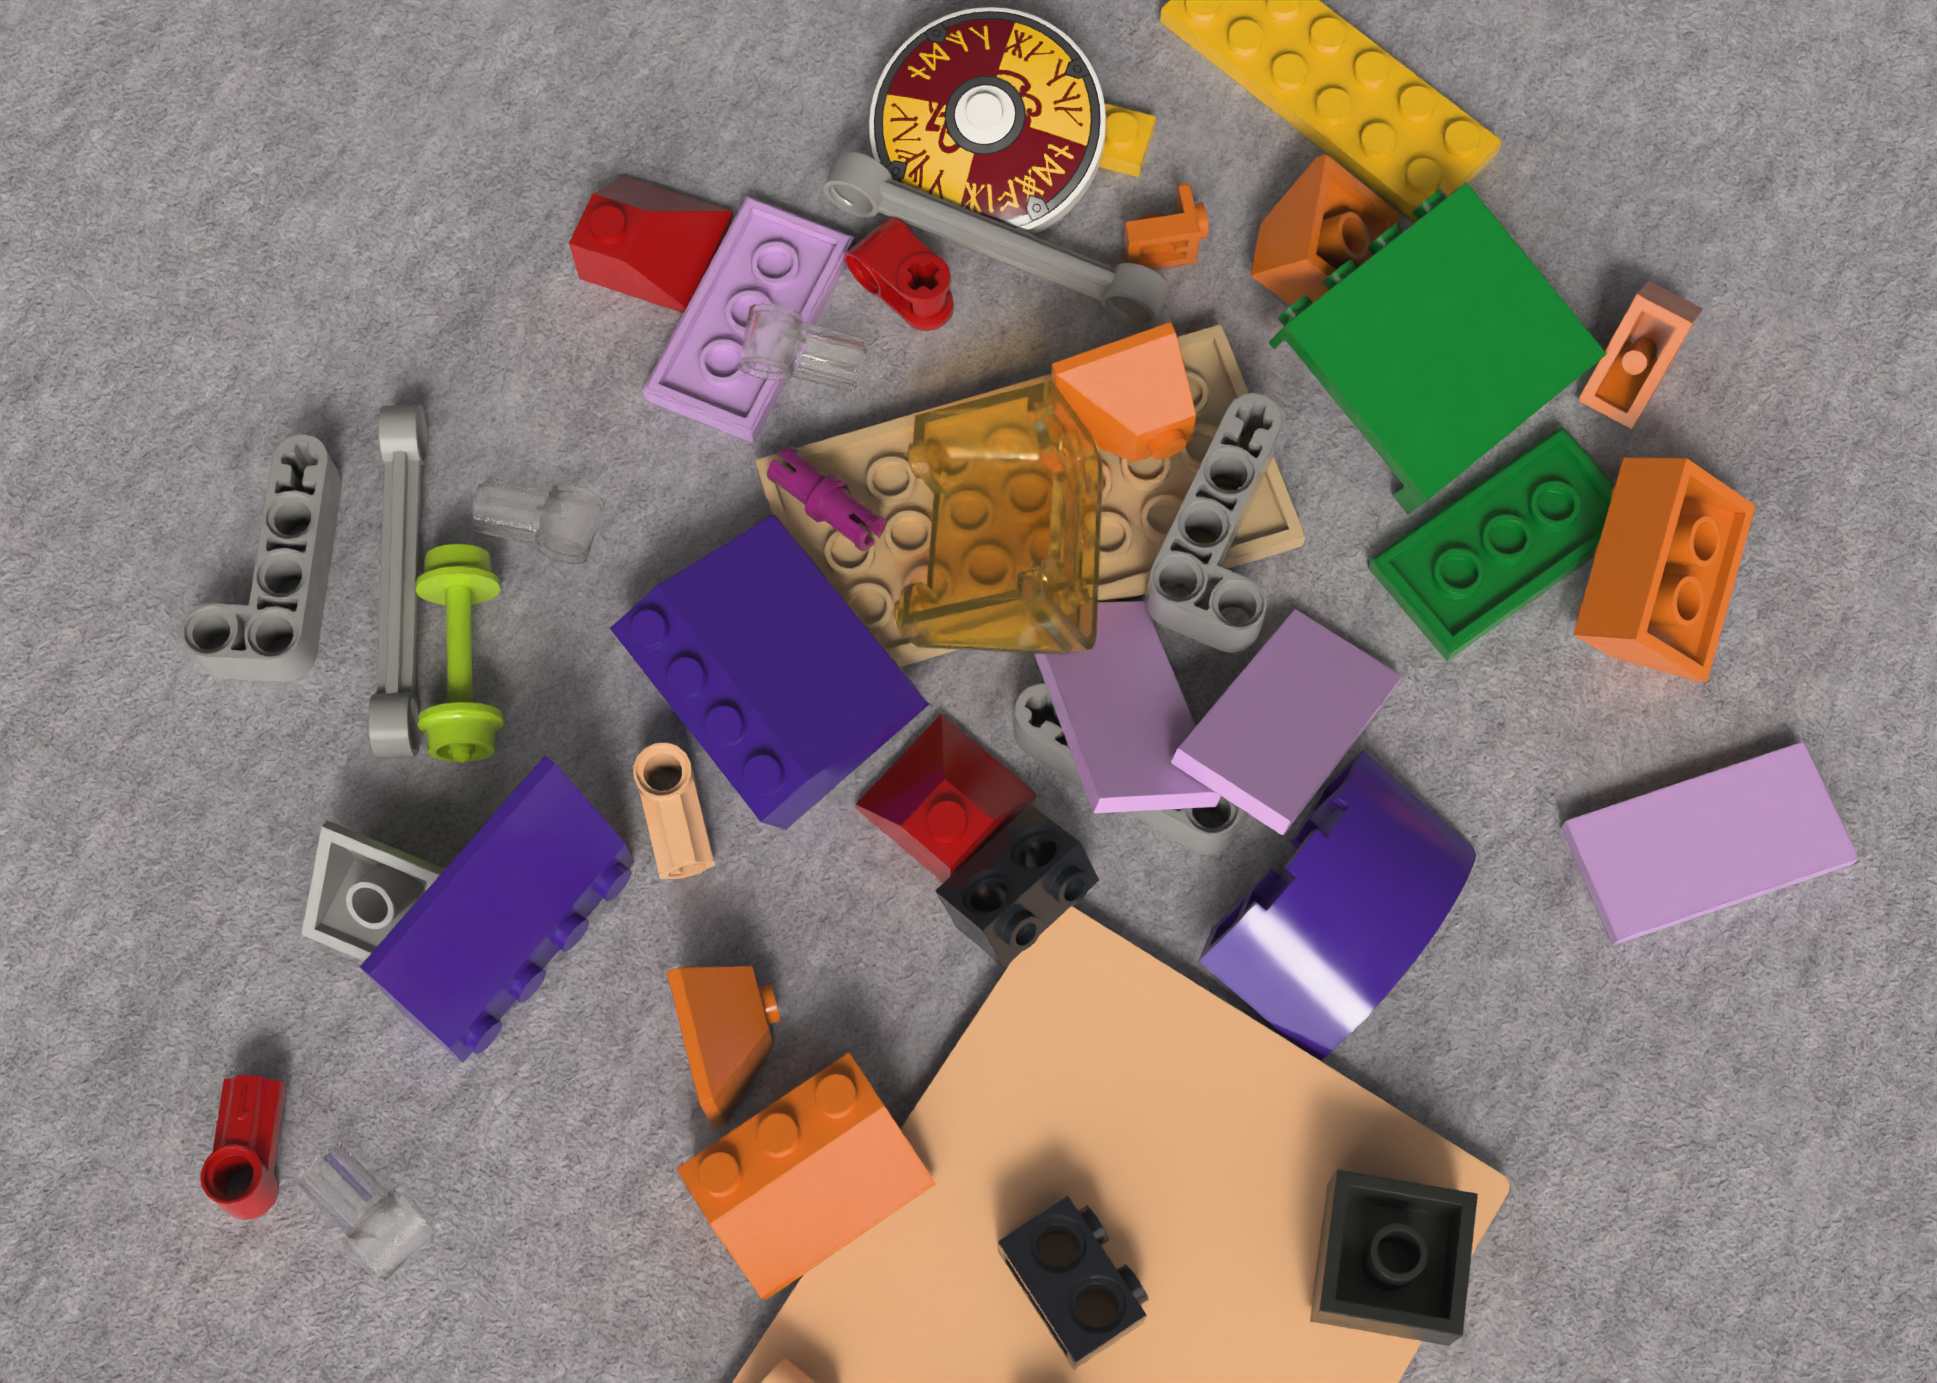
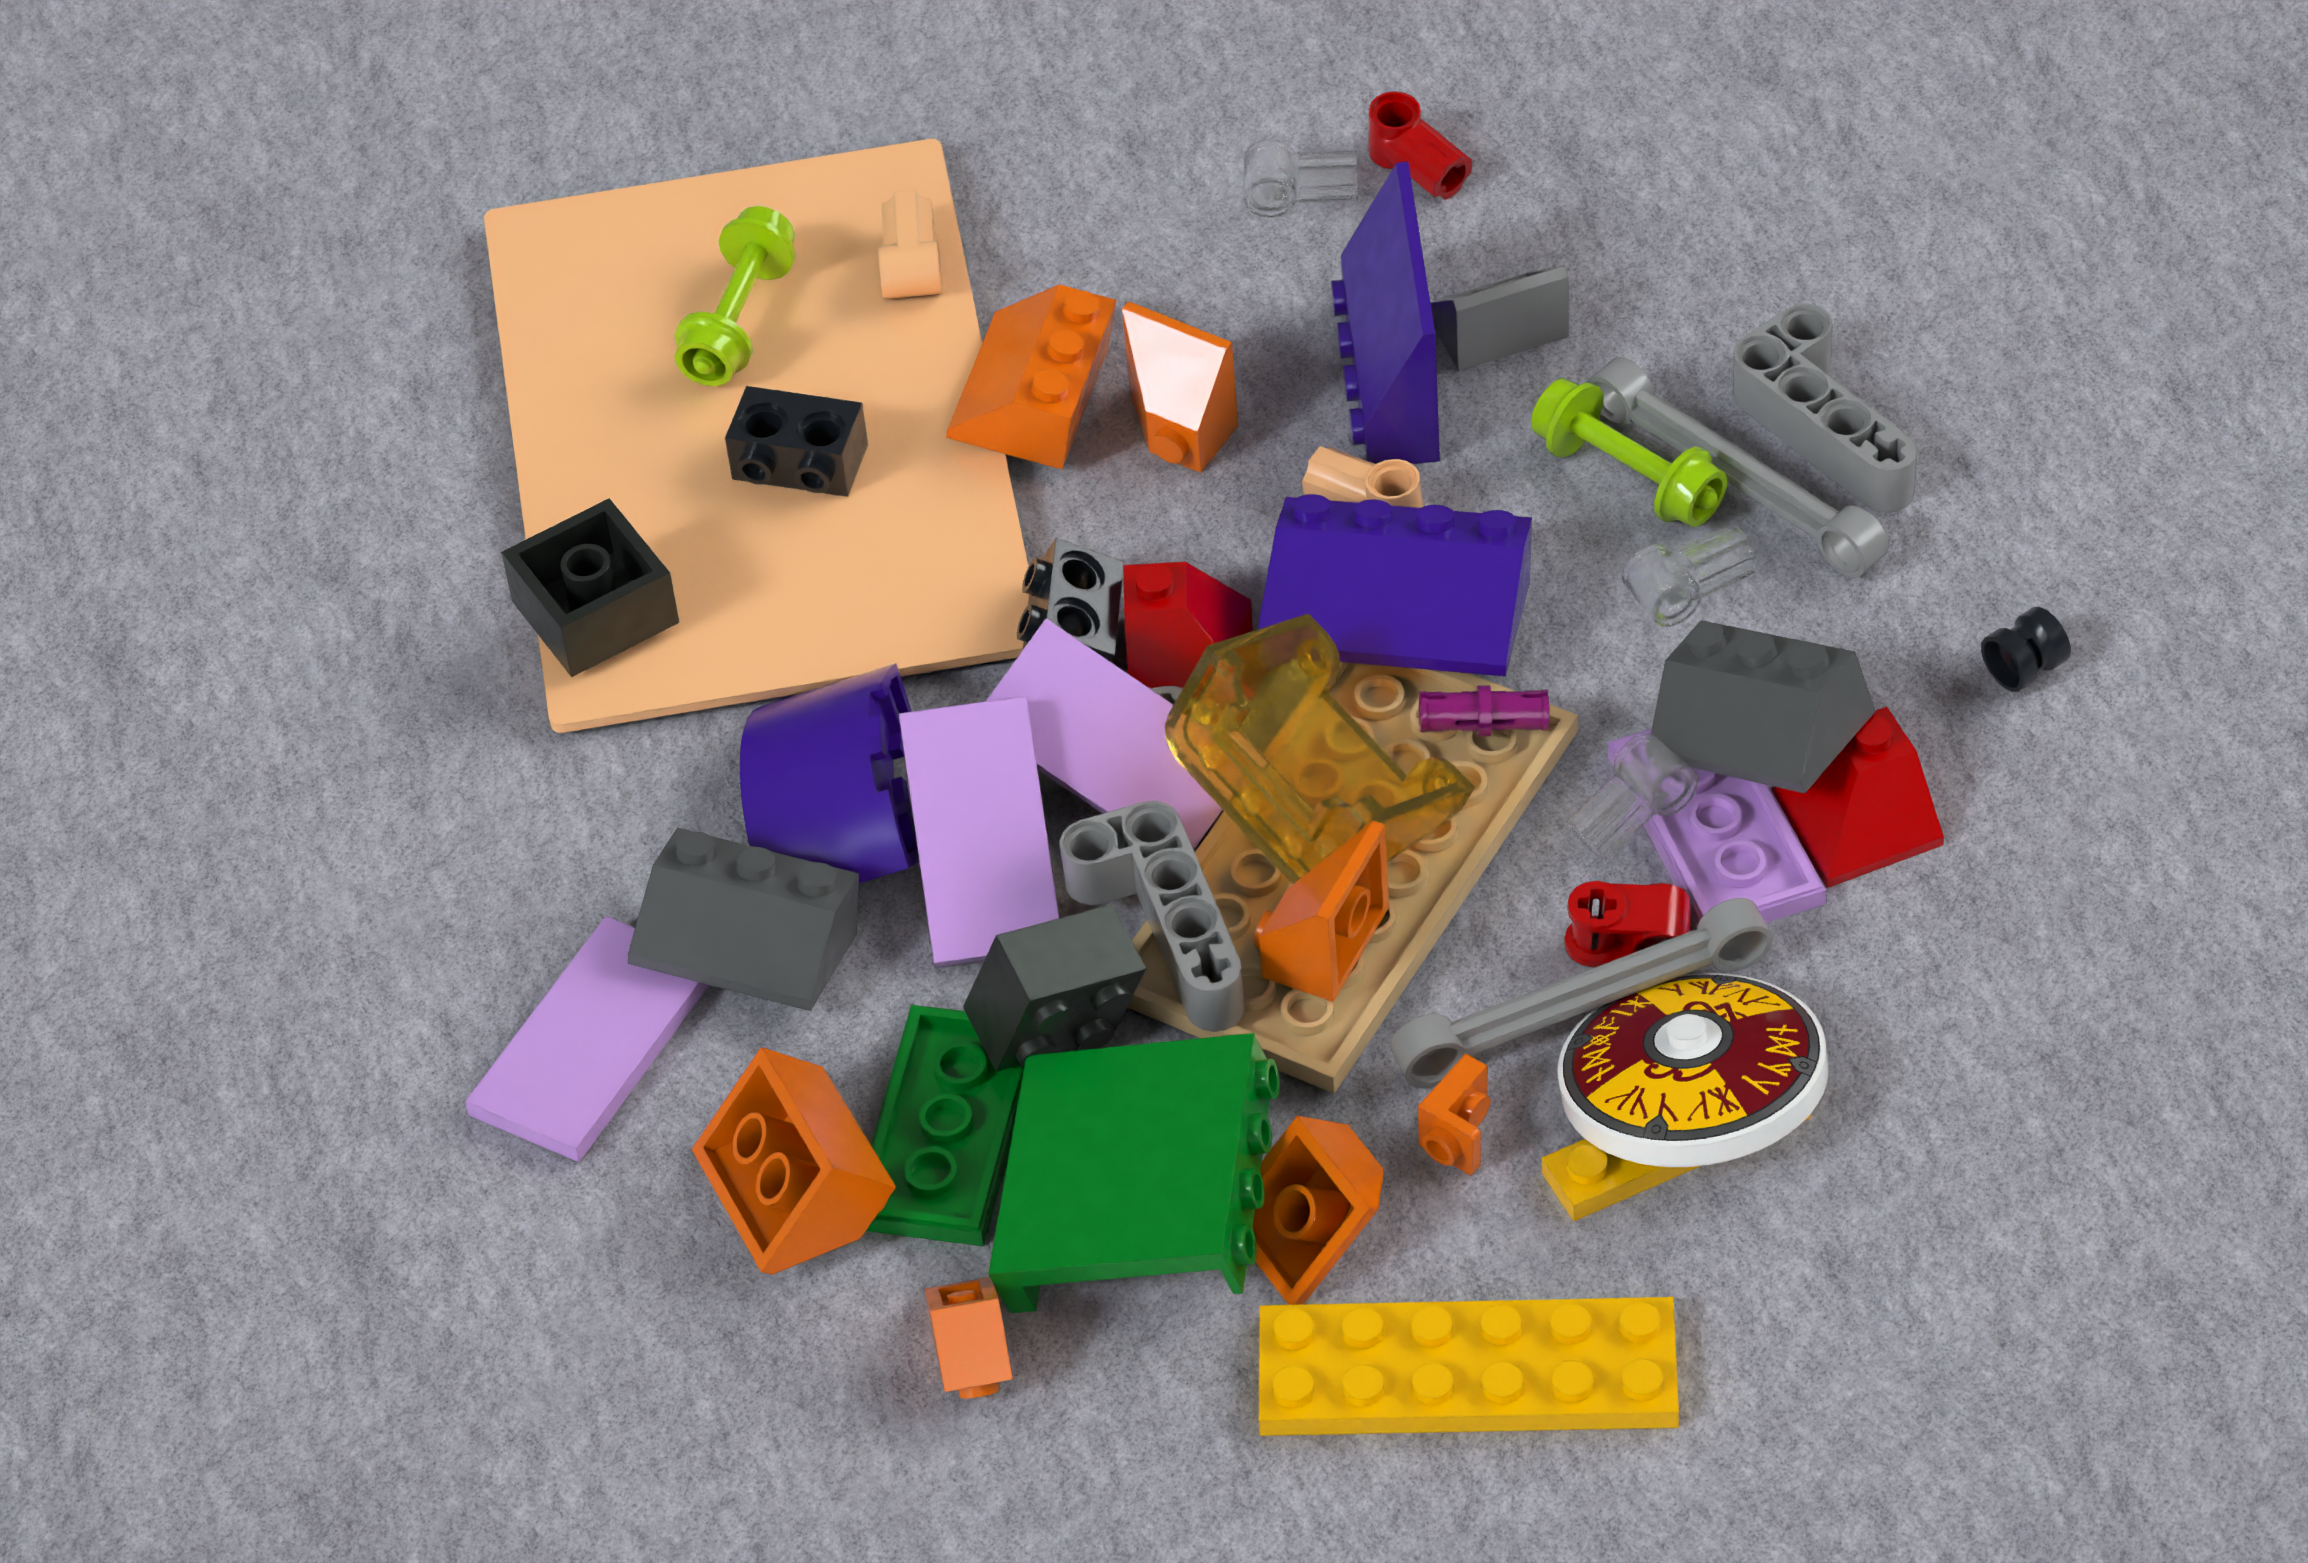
camera: 140 degrees right, 20 degrees down
none -> dark grey slope [628,827,859,1011]
none -> pearl dark grey brick [963,904,1146,1072]
none -> dark grey slope [1648,620,1876,793]
none -> black wheel [1981,607,2071,692]

